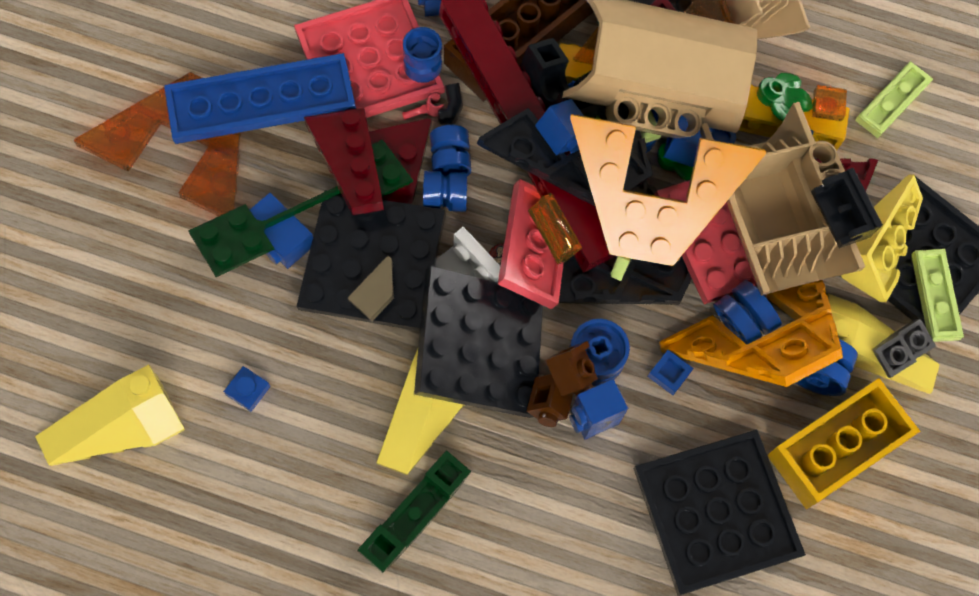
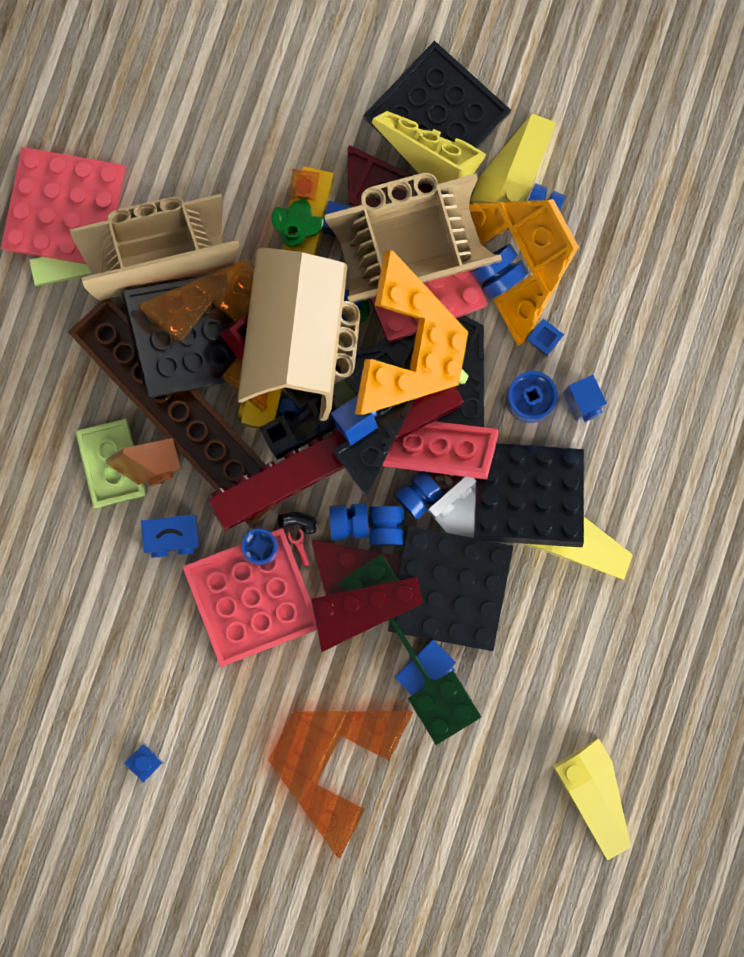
camera: 85 degrees left, 15 degrees up
blue plate [164,53,356,144] -> none
blue plate [223,366,271,412] -> none
dark tan tile [348,256,394,321] -> none
dark green slope [357,450,471,573] -> none
reddish brown brick [526,374,575,427] -> none
clear yellow tile [528,193,582,264] -> none
reddish brown brick [545,341,598,397] -> none
black plate [633,429,806,596] -> none
yellow brick [767,378,921,510] -> none
black hinge [811,168,883,248] -> none
yellowish green tile [855,61,933,138] -> none
flat silver slope [872,319,936,378] -> none
yellowish green tile [911,249,964,342] -> none
none -> blue wheel [394,471,445,520]

